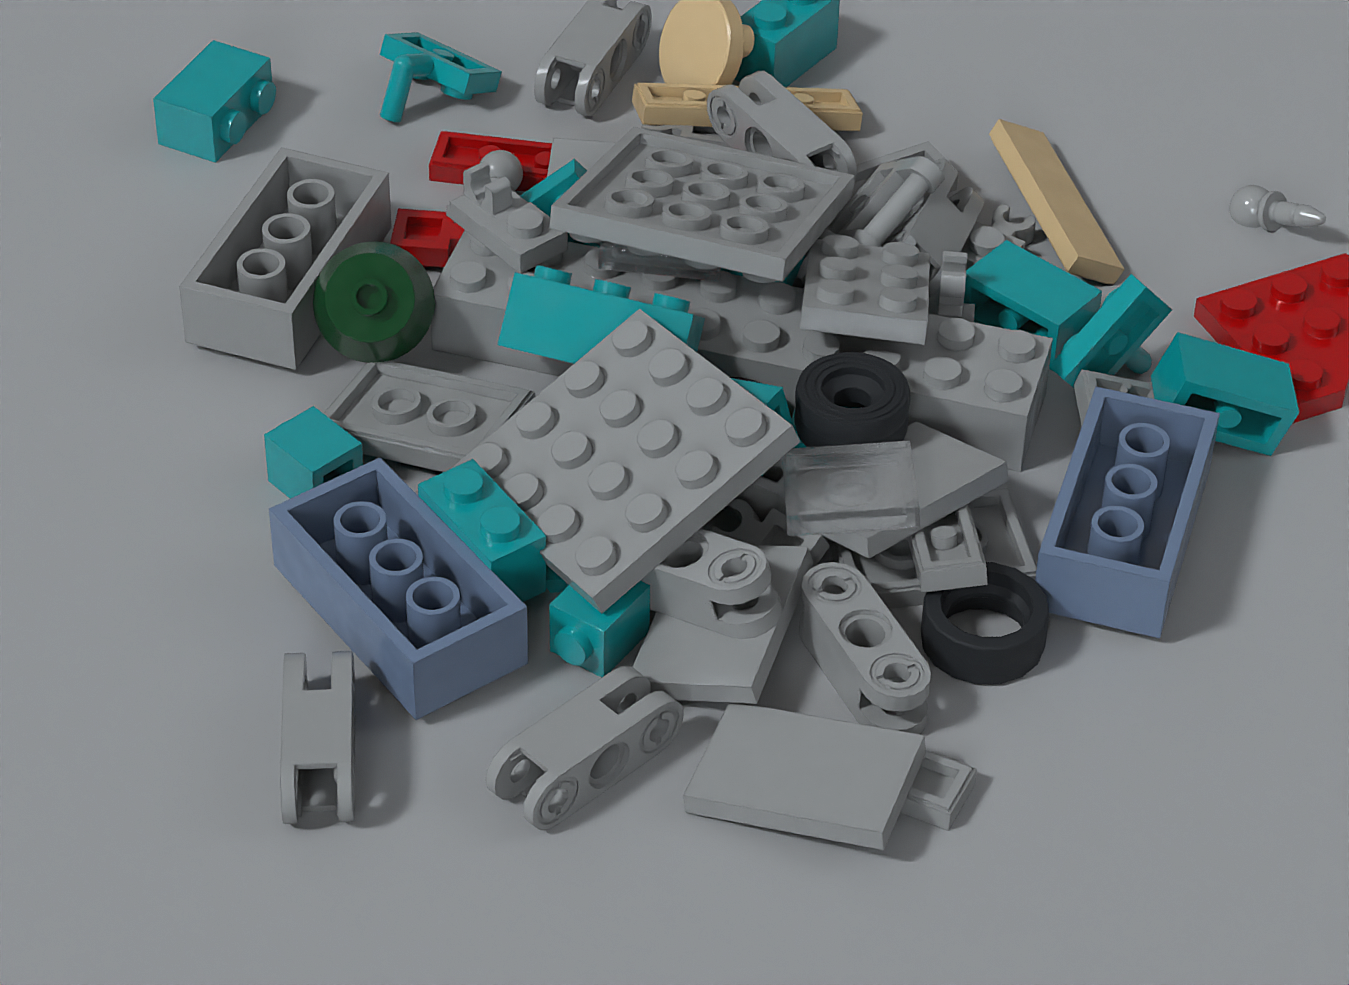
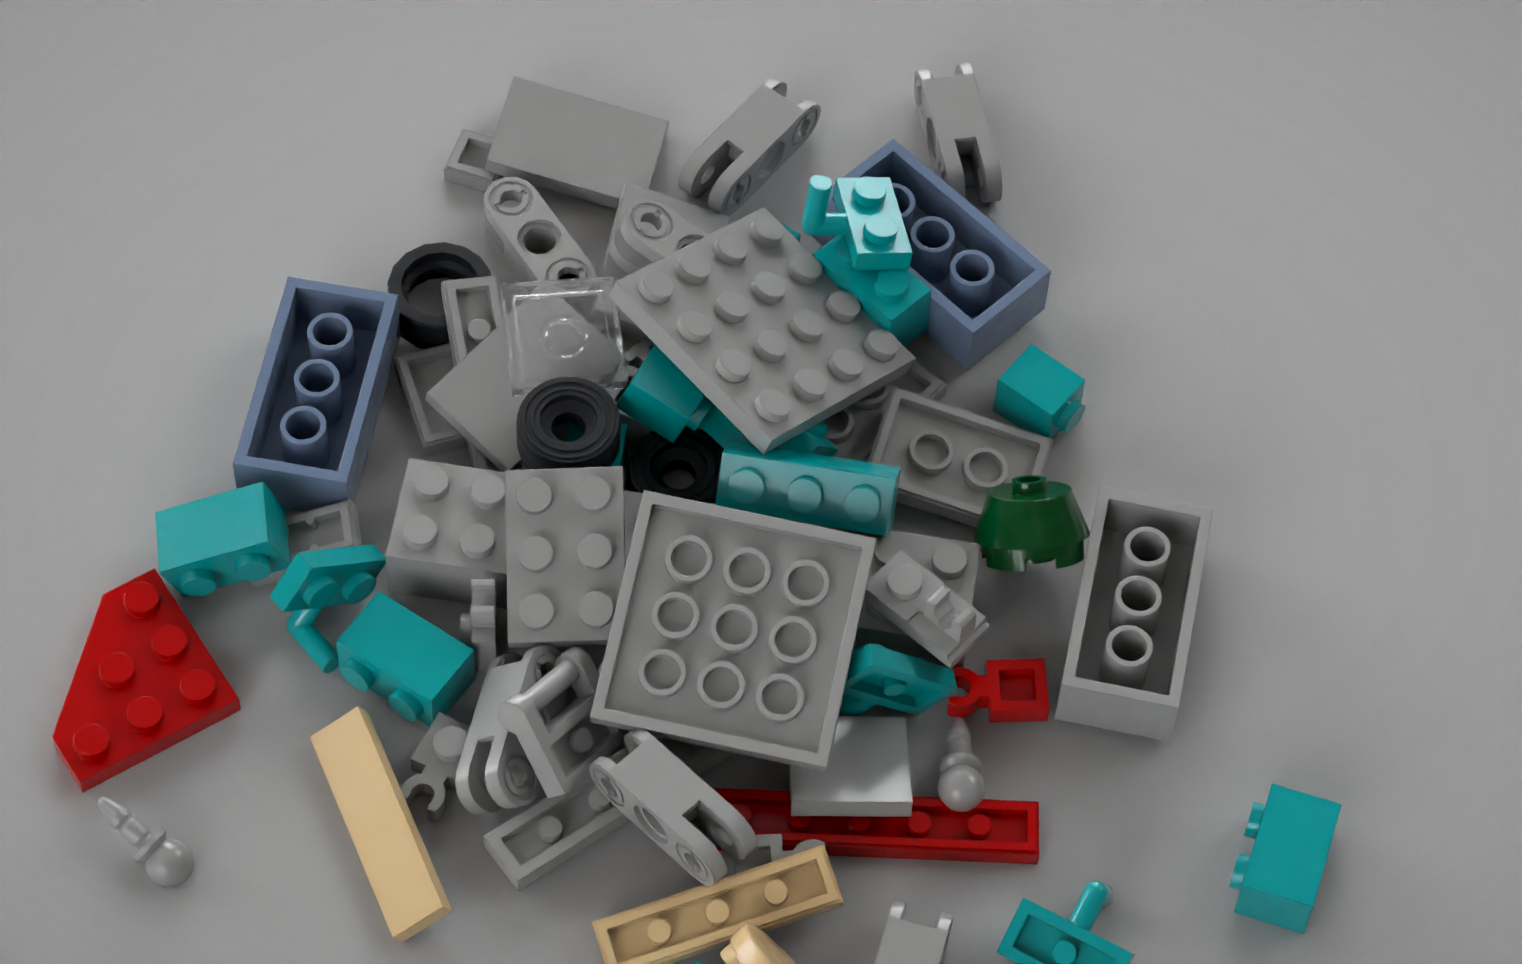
camera: 170 degrees right, 15 degrees up
none -> teal plate [801,175,913,270]

